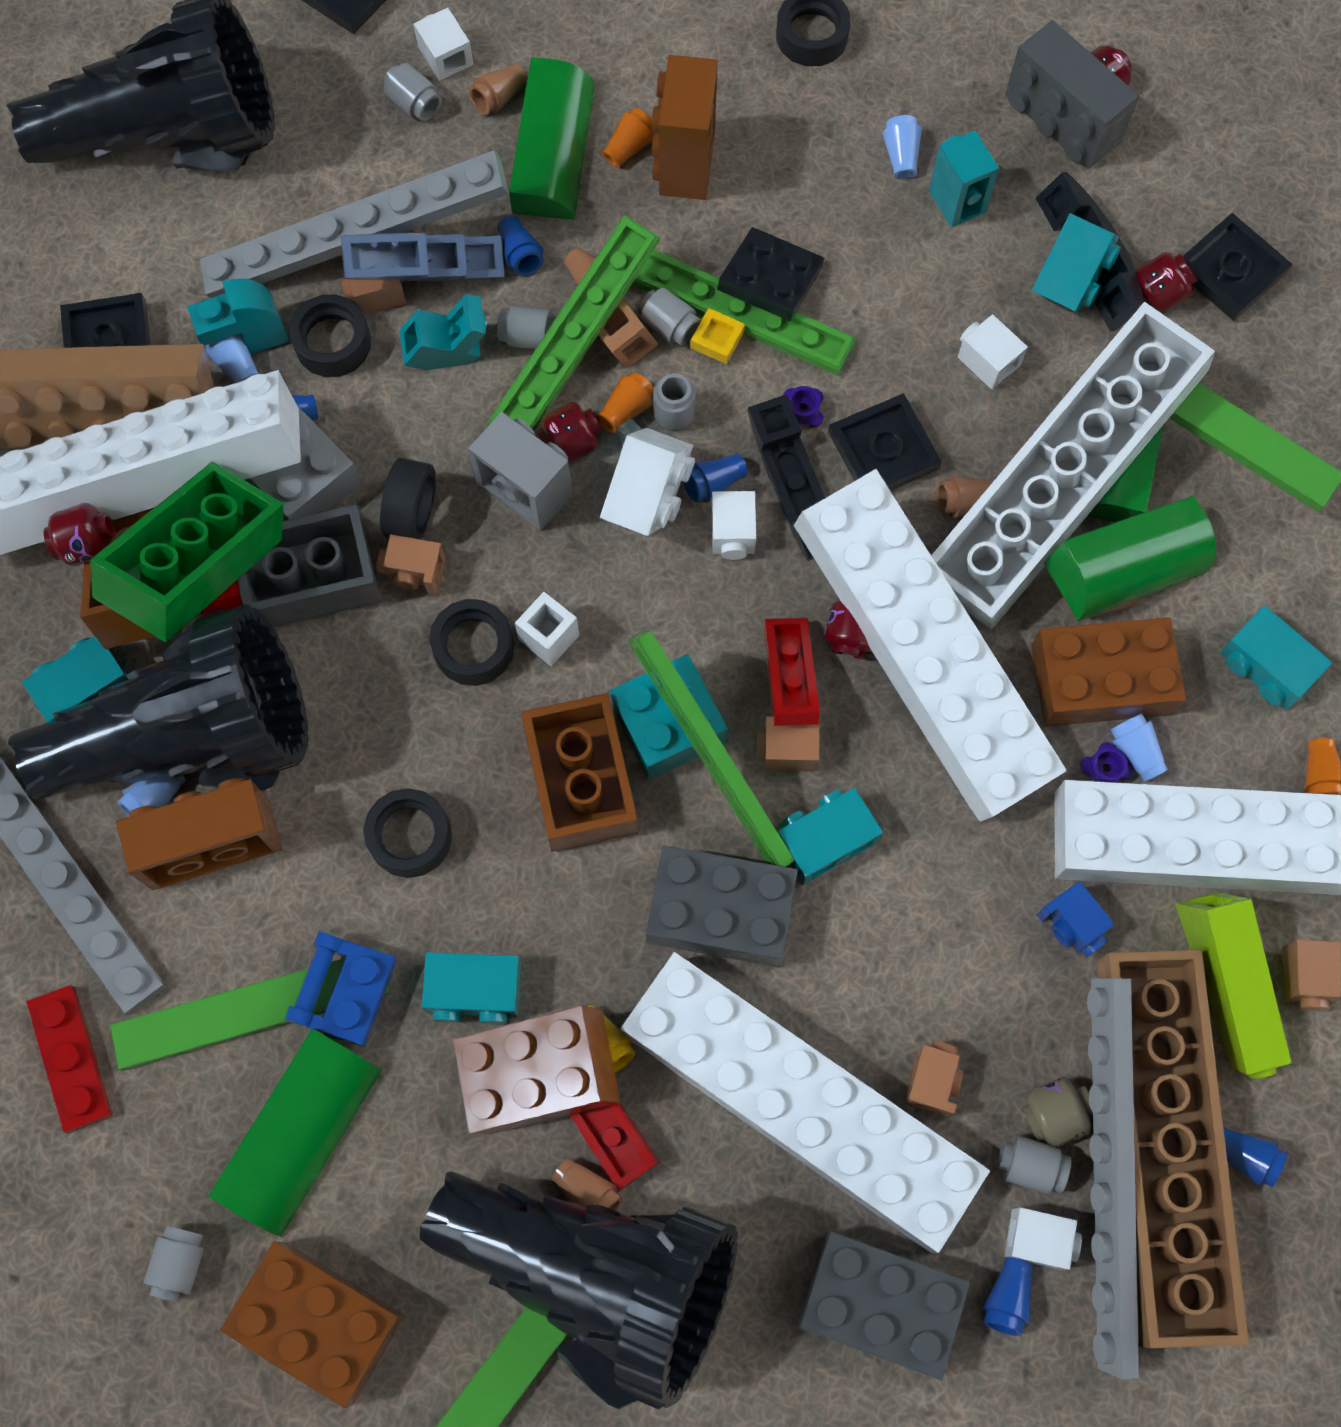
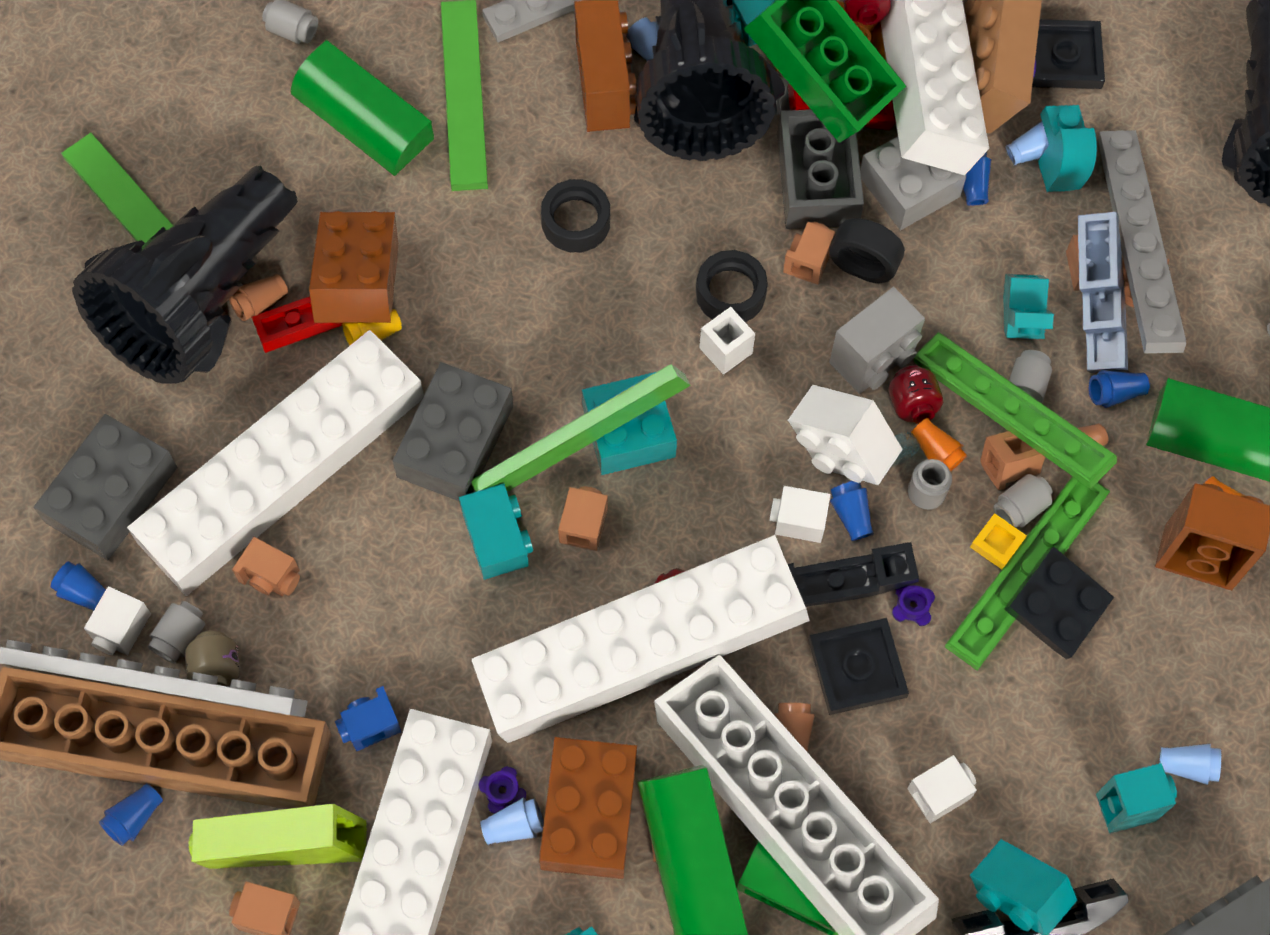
camera: 100 degrees right, 5 degrees down
dark orange brick [219,1241,405,1408] -> none
blue plate [285,931,397,1047] -> none
black tyre [289,294,371,377] -> none
teal brick [421,952,521,1025] -> none
dark orange brick [521,693,638,852] -> none
red plate [764,618,820,726] -> none

